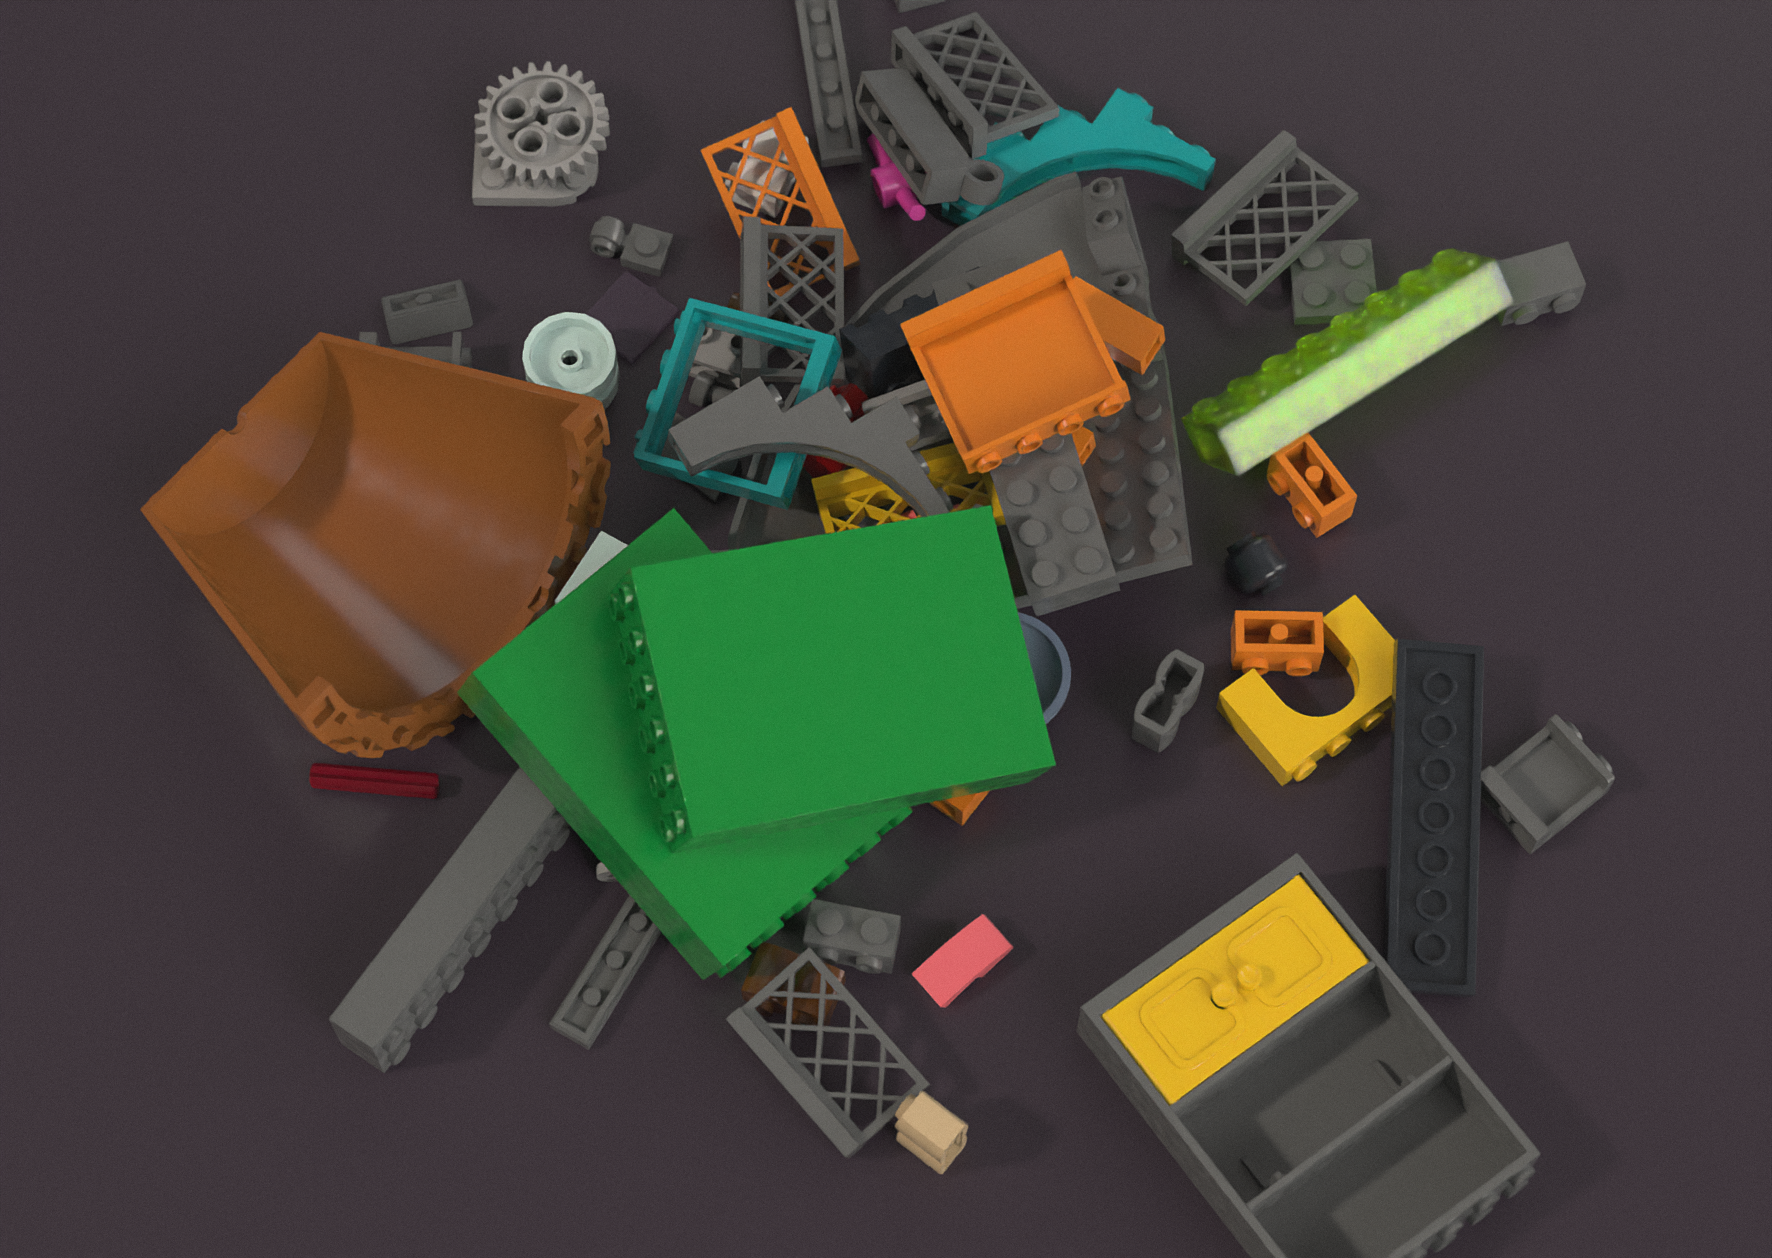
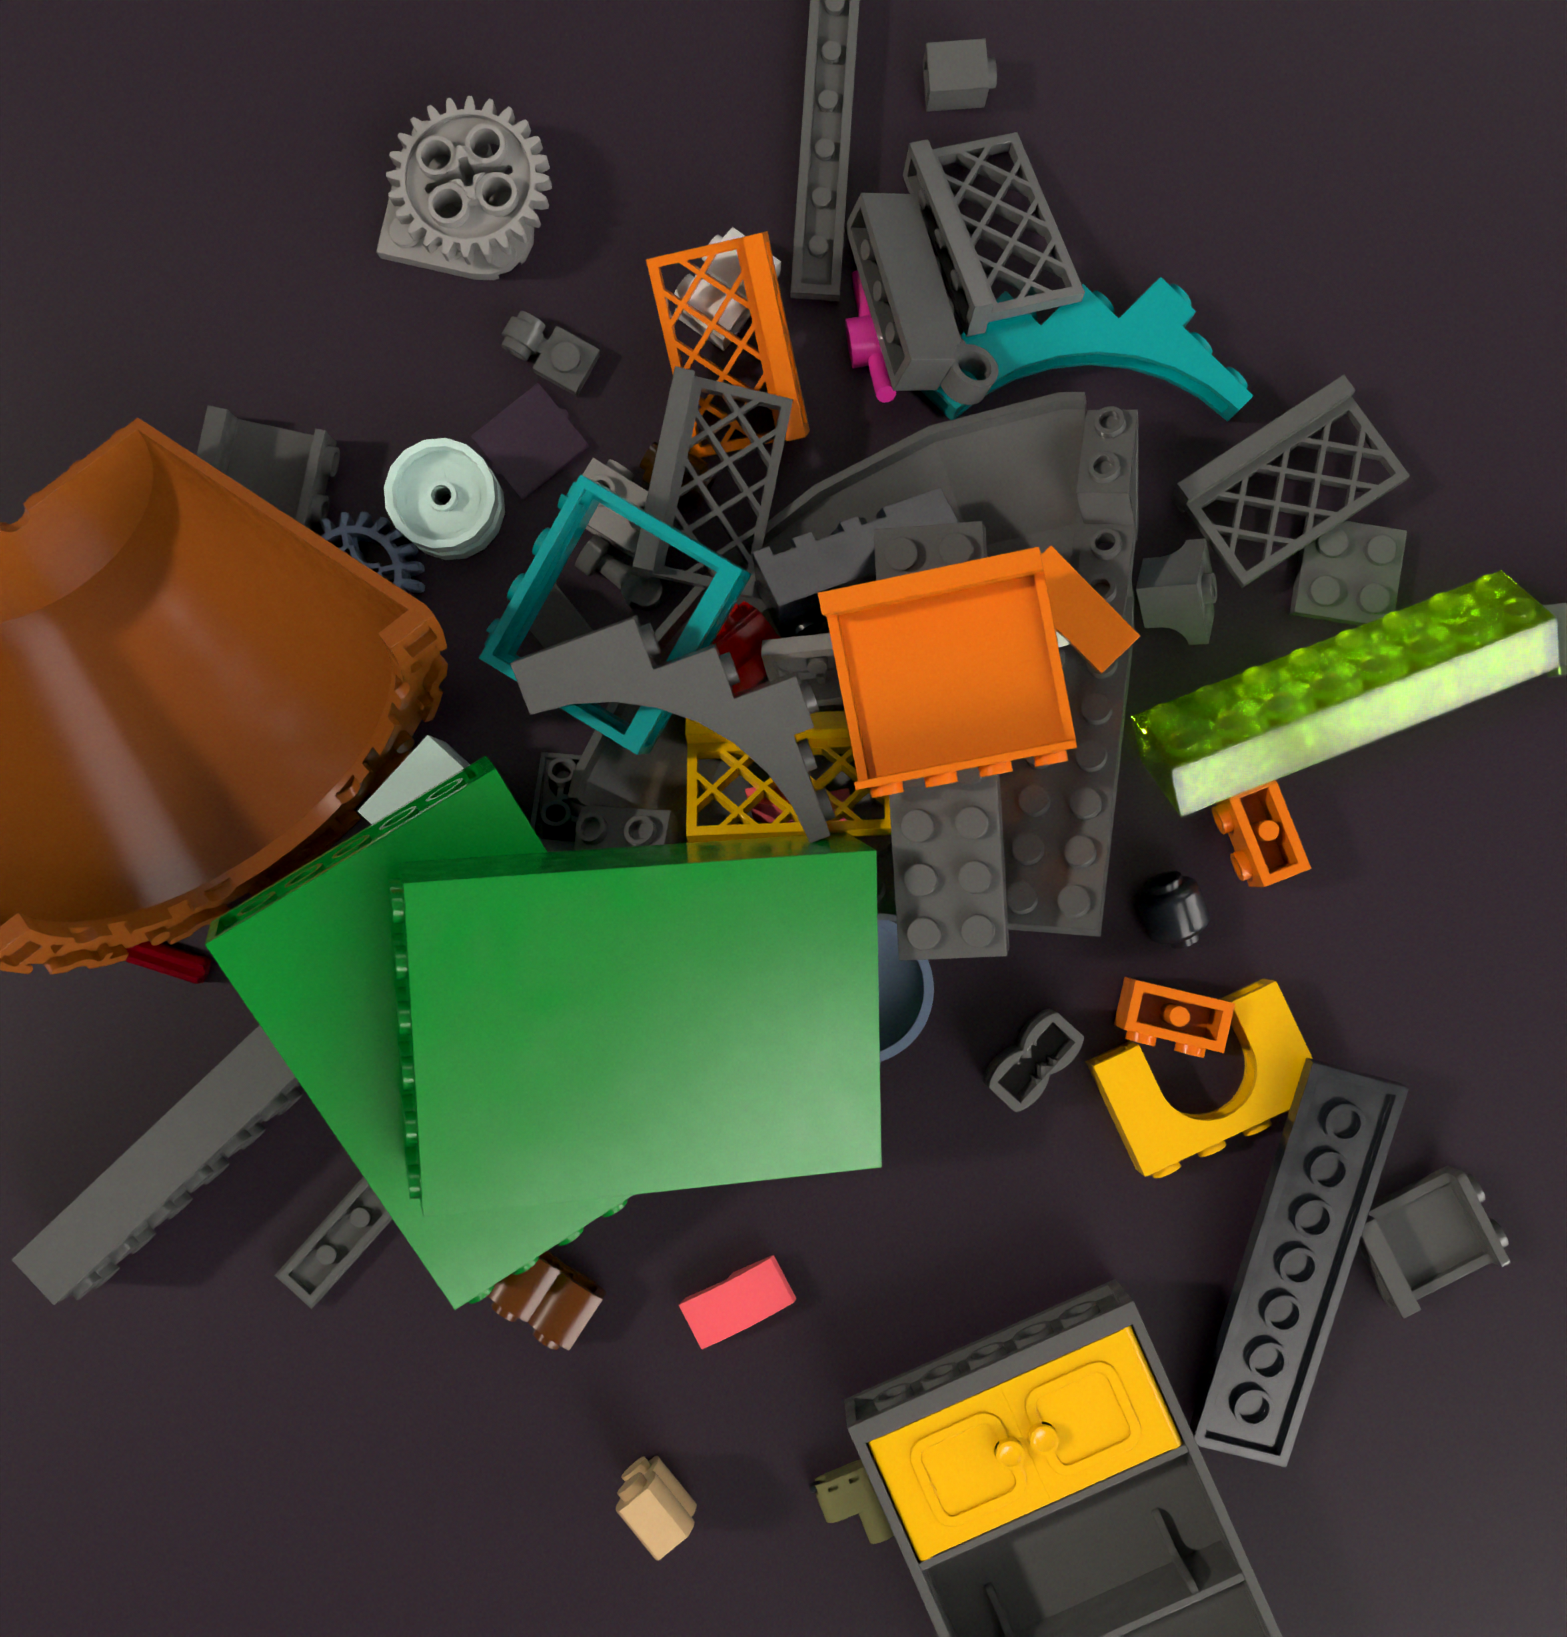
camera: 10 degrees right, 20 degrees up
dark grey slope [381,280,473,344] -> none
dark grey fence [726,947,930,1158] -> none
dark grey brick [803,899,901,974] -> none
none -> olive piece [809,1459,894,1544]
none -> dark grey brick [1136,538,1217,645]

